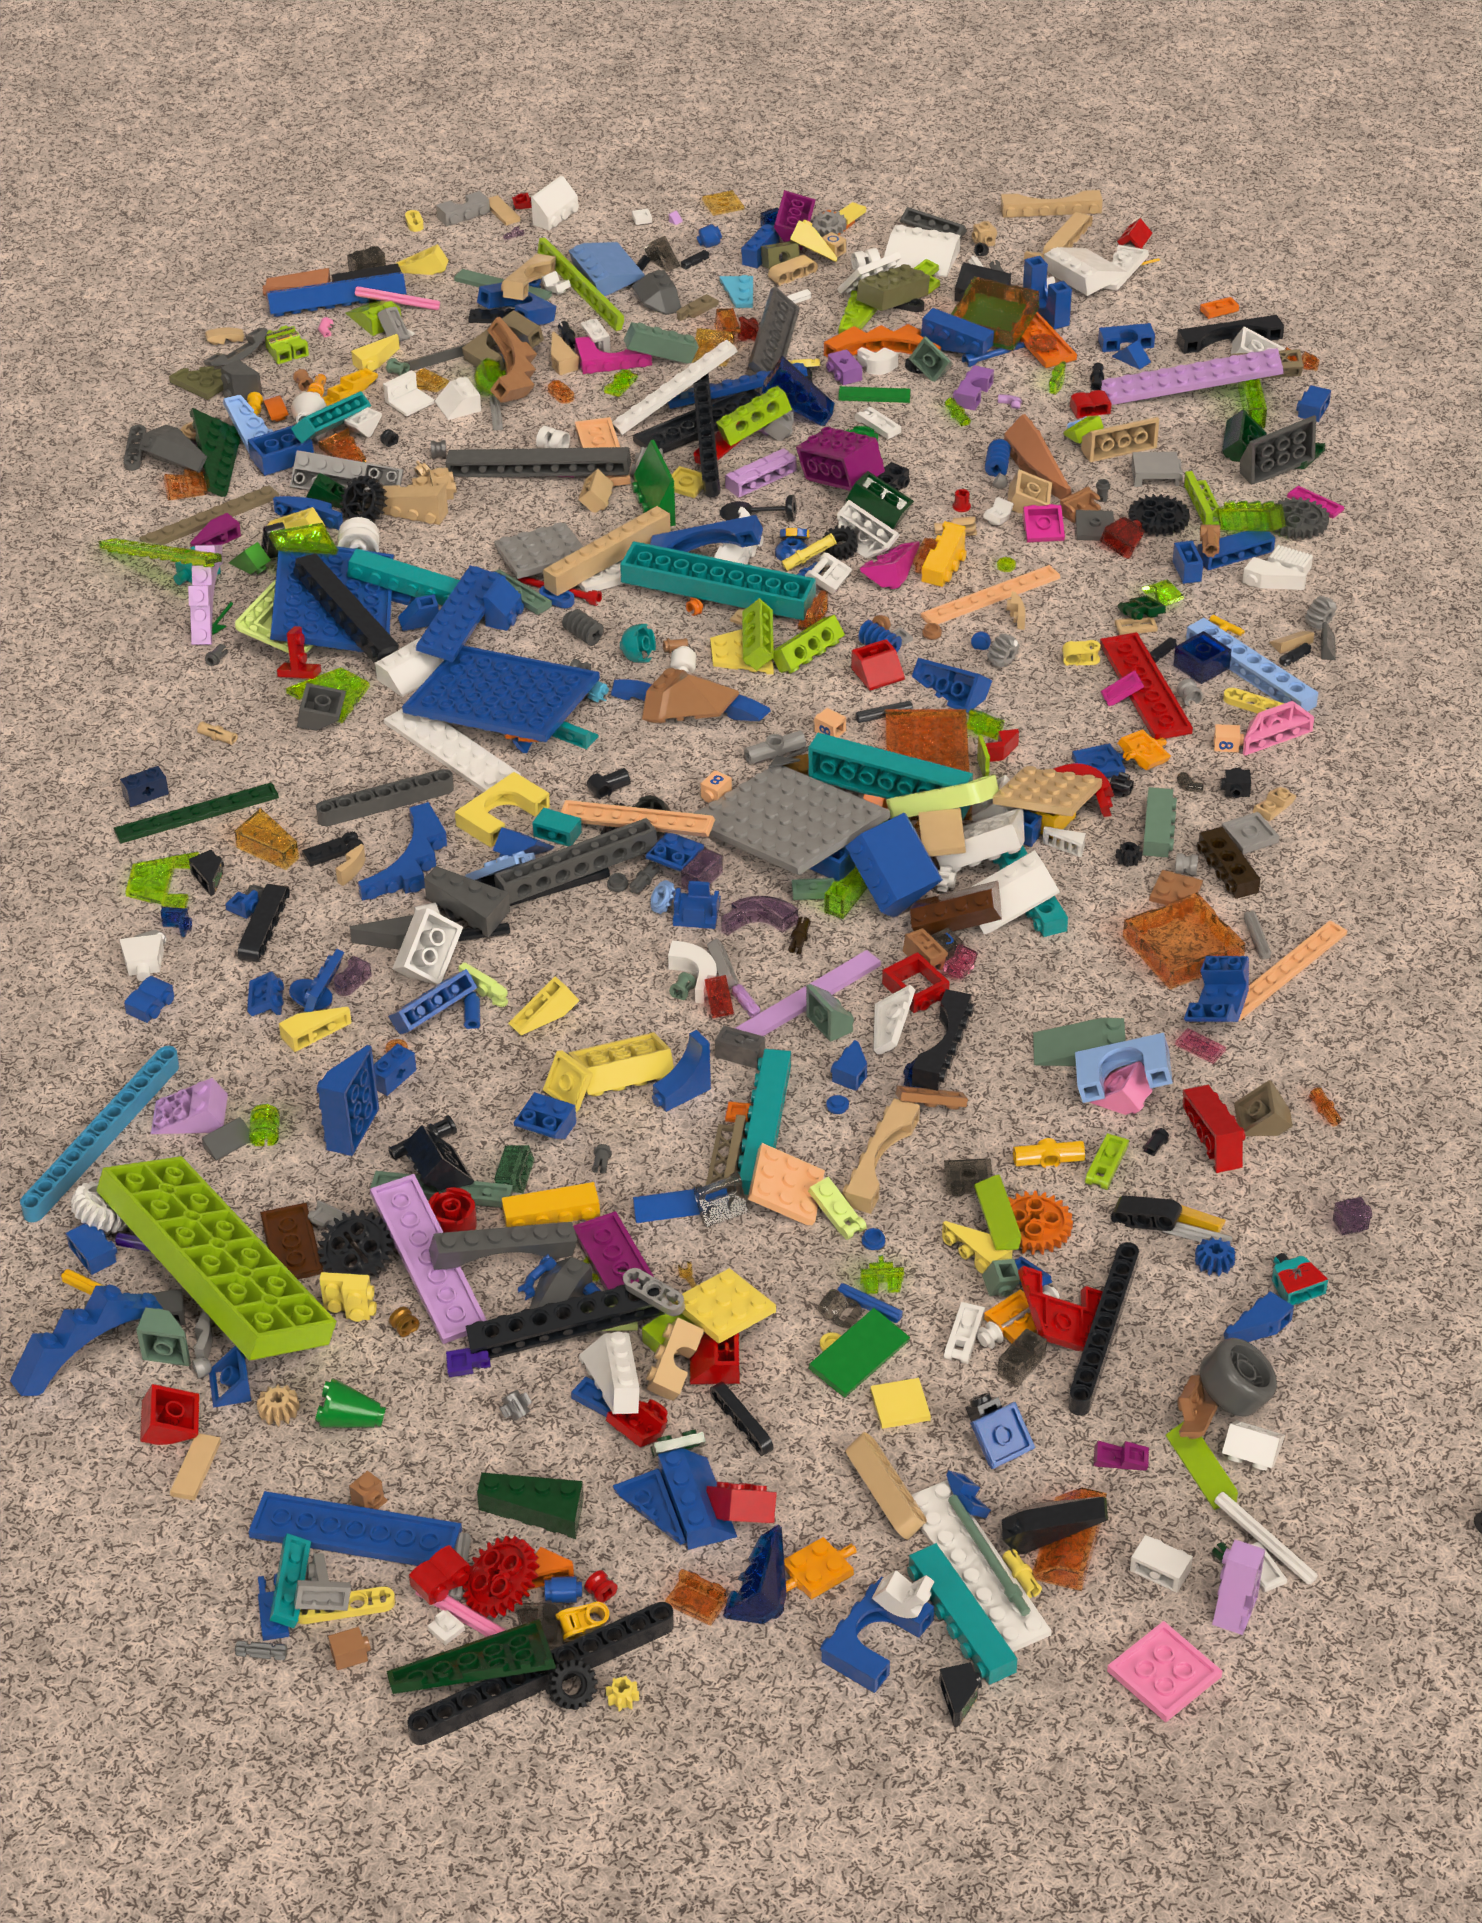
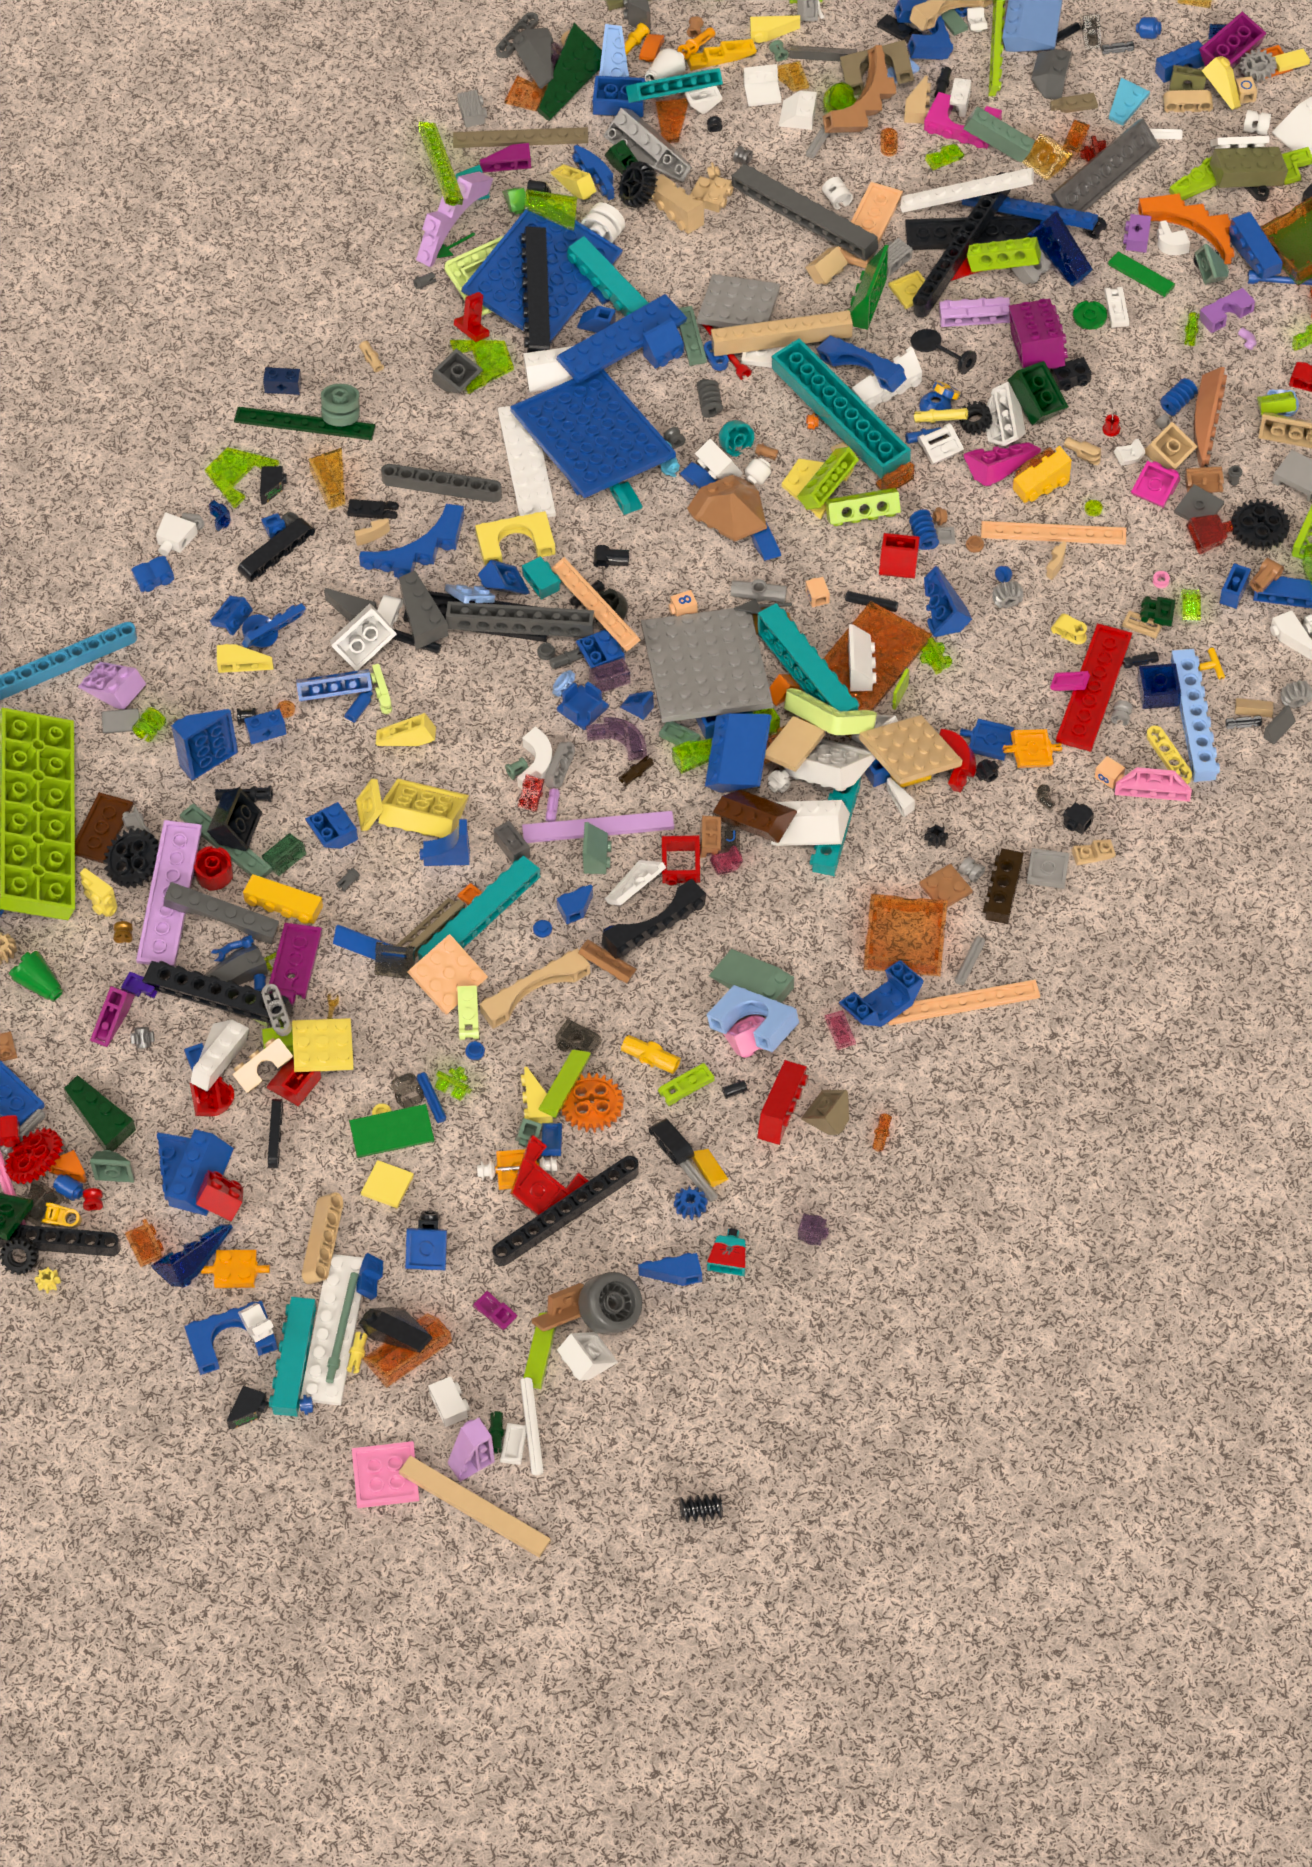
camera: 35 degrees right, 15 degrees up
leg [334,955,372,996] -> none
plate [650,1429,706,1457] -> none
light yellow tile [785,359,820,367] -> none
white plate [944,1302,985,1364] -> none
red slope [985,729,1019,762] -> none
clear smoke brick [997,1328,1047,1387] -> none
sand green brick [1143,787,1177,858] -> none
none -> magenta slope [90,986,135,1047]
none -> sand green slope [90,1150,135,1183]
none -> blue plate [300,1395,313,1415]
none -> sand green wheel [321,384,360,426]
none -> tan tile [399,1456,551,1558]
none -> light grey brick [457,90,487,127]
none -> blue slope [620,691,654,720]
none -> white slope [695,439,743,480]
none -> white slope [848,624,876,691]
none -> bright pink bush [1153,571,1170,588]

